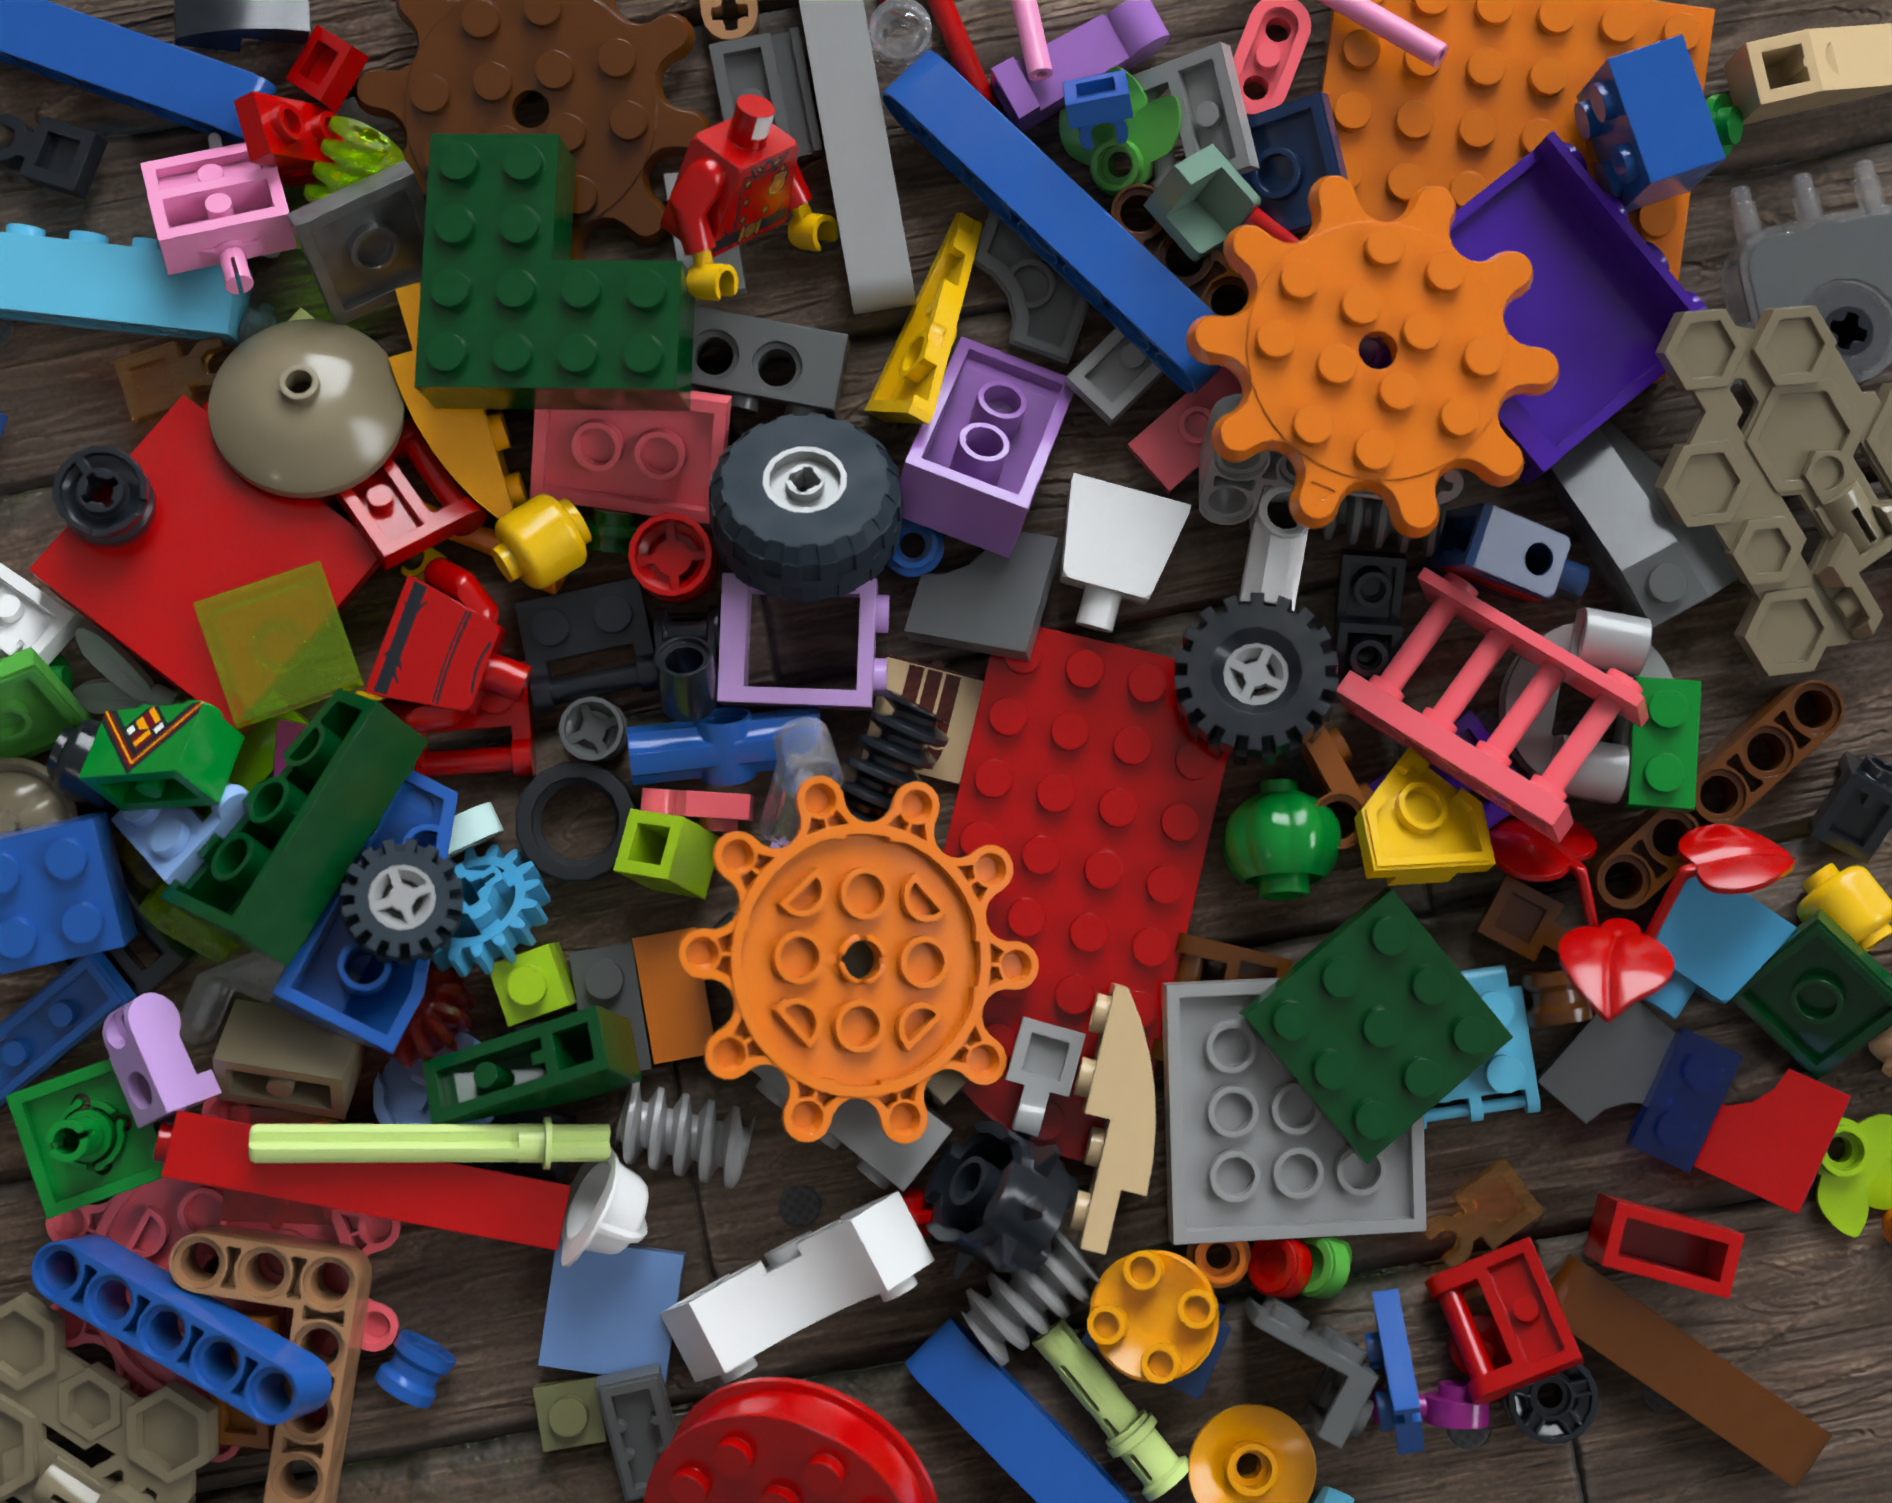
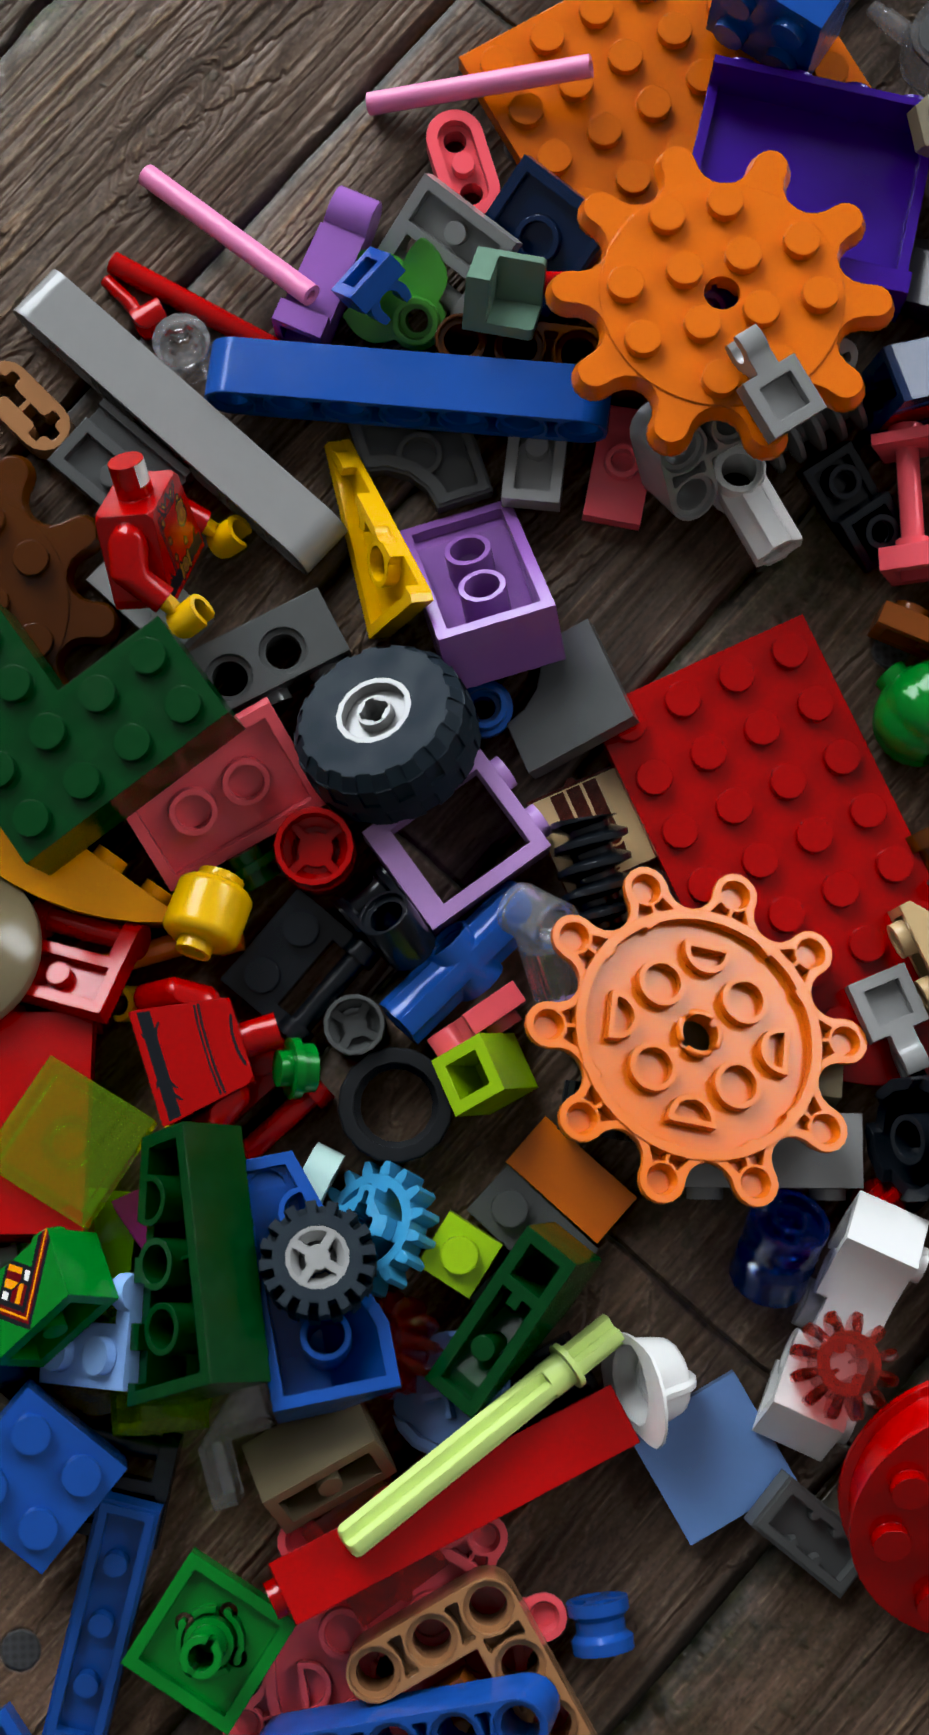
camera: 35 degrees left, 5 degrees down
lavender leg [102,993,222,1129] -> none
olive plate [533,1374,609,1452] -> none
light grey piece [614,1082,756,1189] -> none
white torso [1060,473,1191,633] -> none
black wheel [1174,593,1339,766] -> none
none -> green plate [272,1037,320,1100]
none -> light grey plate [725,324,827,444]
none -> clear blue wheel [729,1189,830,1308]
none -> clear red gear [789,1311,899,1422]

